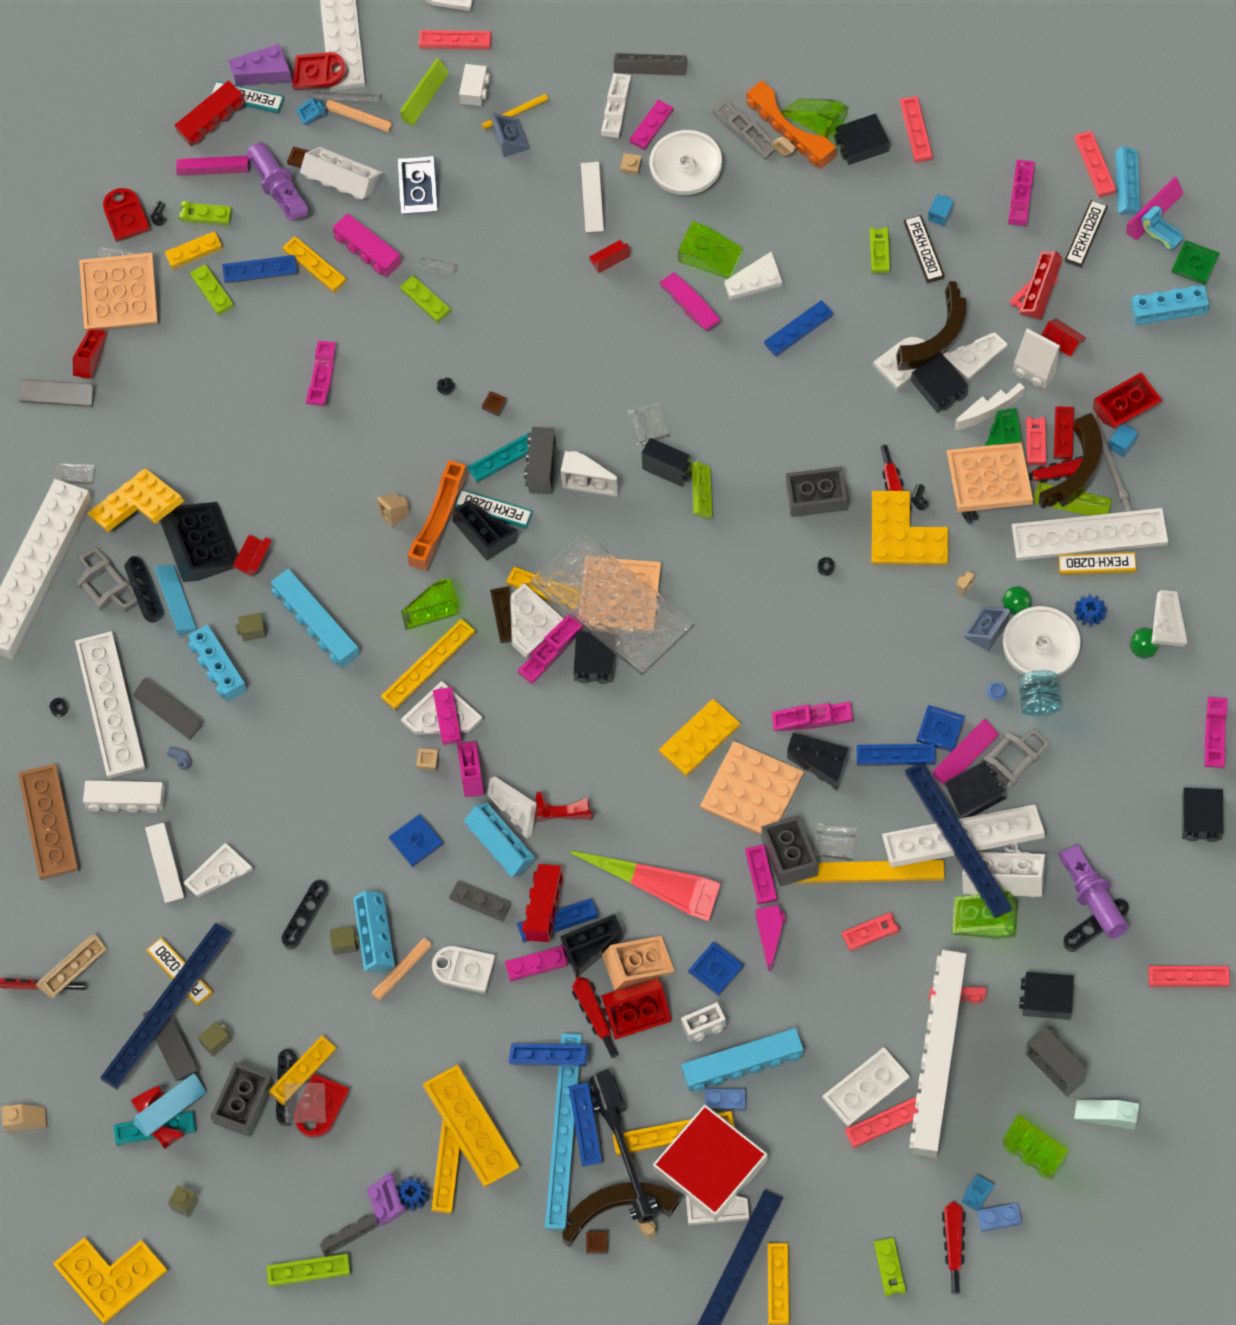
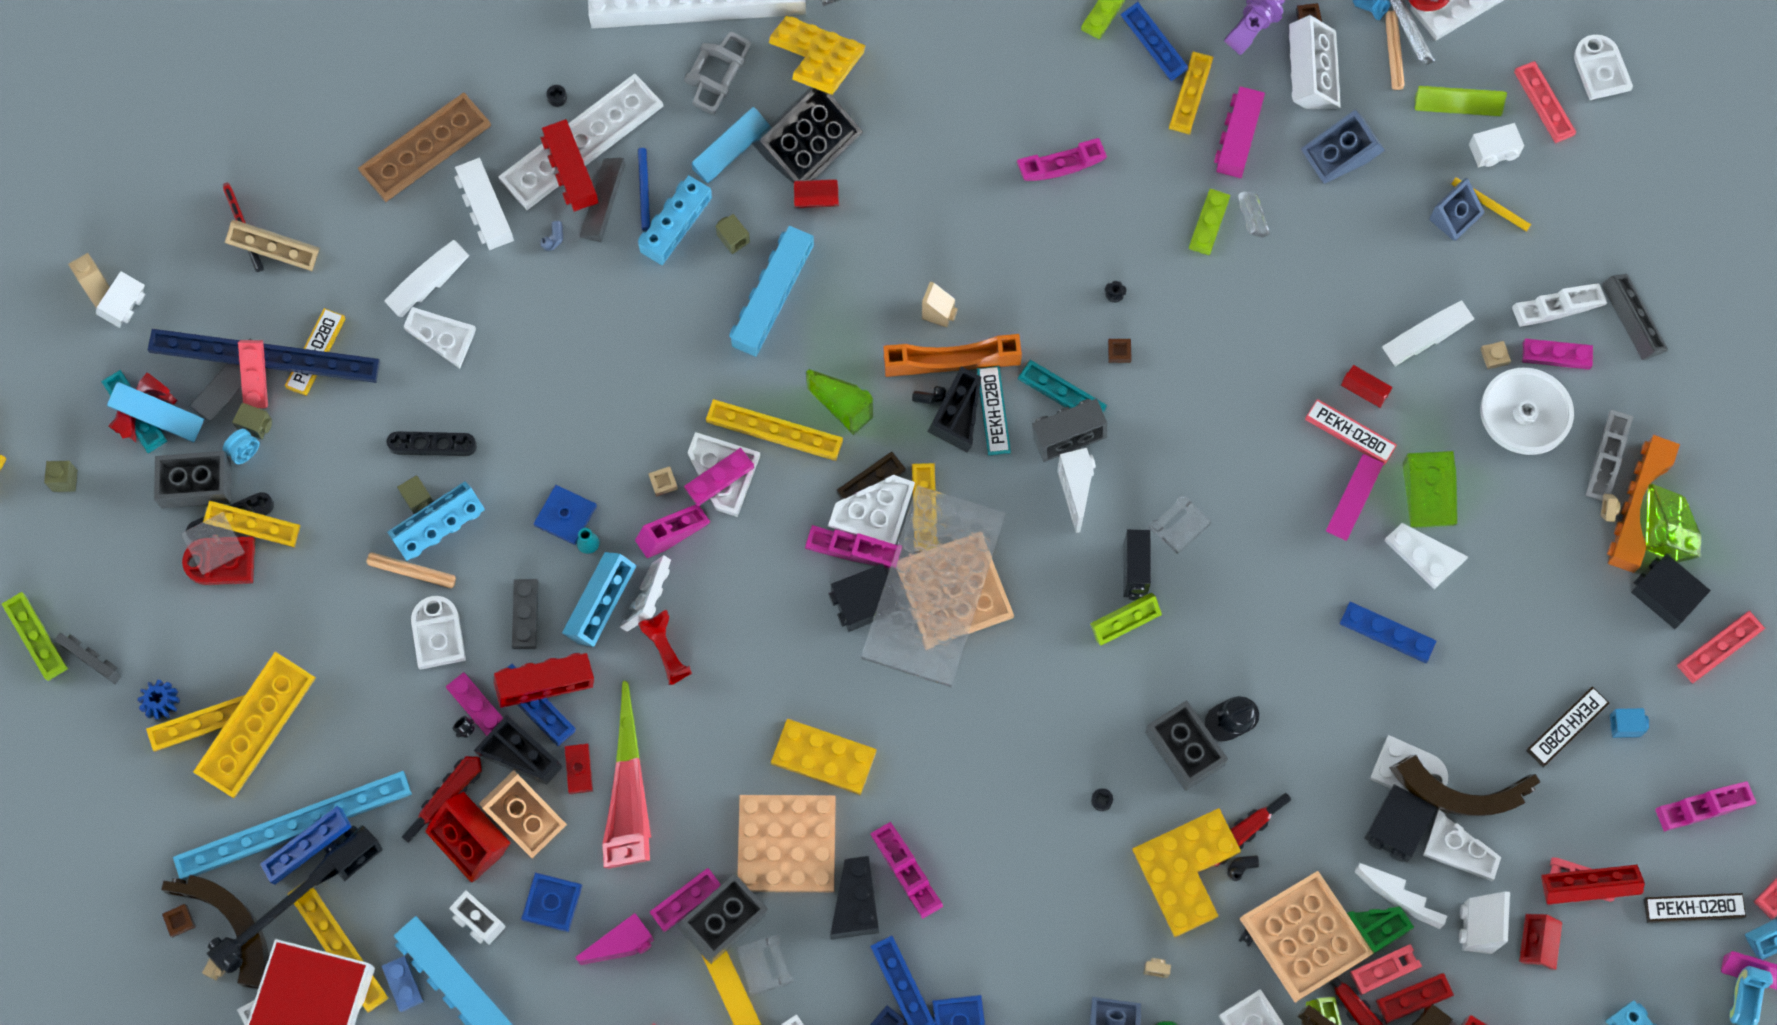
camera: 60 degrees right, 5 degrees up
black beam [124,556,162,623] -> none
medium lavender plate [366,1173,406,1226] -> none
blue plate [509,1043,589,1067] -> none
lime plate [869,227,890,274] -> none
none -> white brick [96,271,146,328]
none -> medium azure wheel [223,428,260,465]
none -> coral plate [238,340,268,408]
none -> black plate [453,716,475,738]
none -> red brick [540,119,599,212]
none -> red plate [565,743,593,794]
none -> teal cone [577,528,600,554]
none -> blue bar [638,148,650,231]
none -> black arm [912,386,946,404]
none -> black piece [1205,696,1260,741]
none -> tile [1305,399,1397,466]

